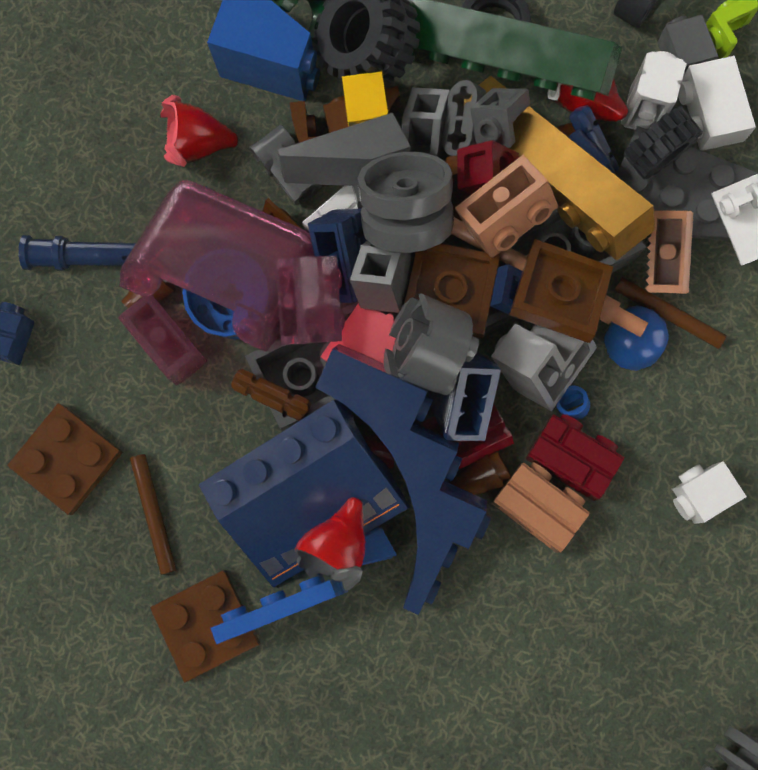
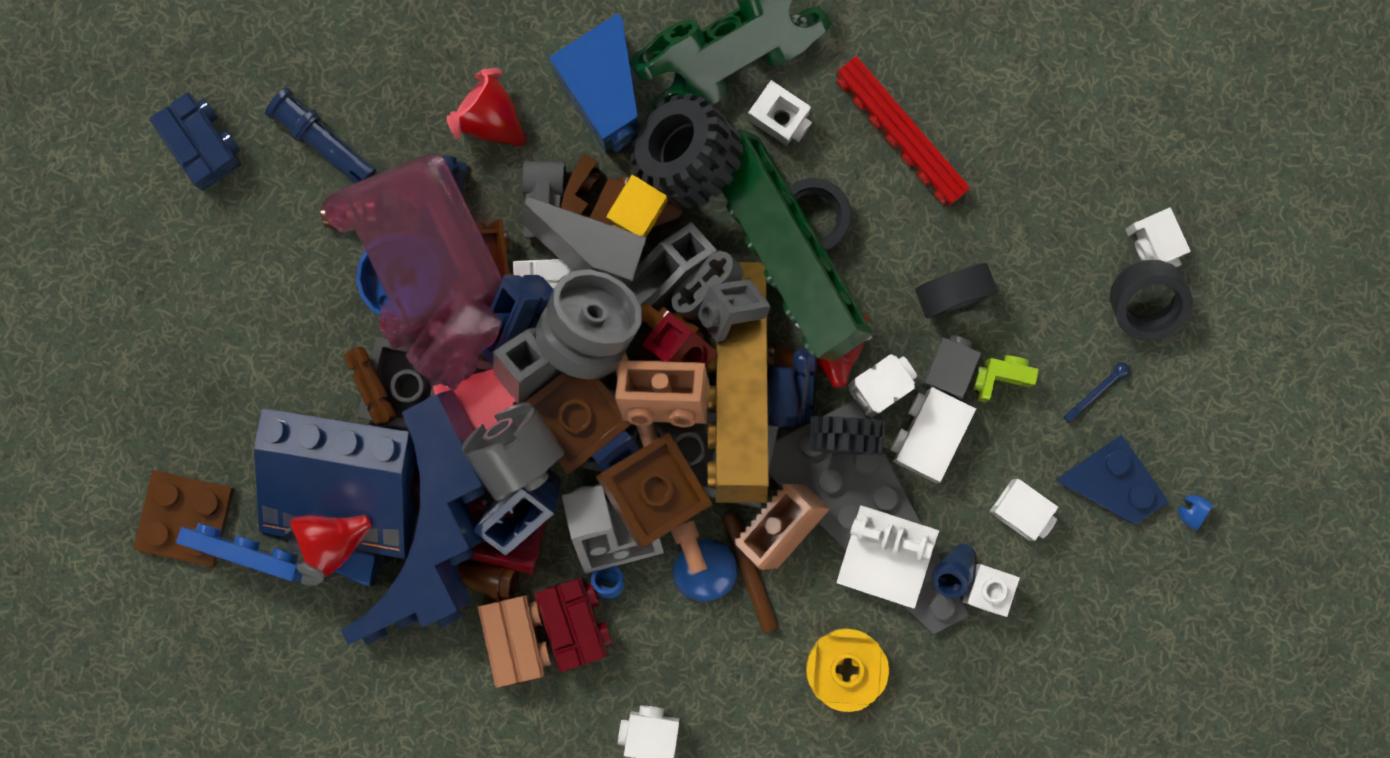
camera: 30 degrees right, 5 degrees up
reddish brown plate [7,403,123,515] -> none
clear pink brick [118,293,207,386] -> none
reddish brown bar [130,454,176,575] -> none

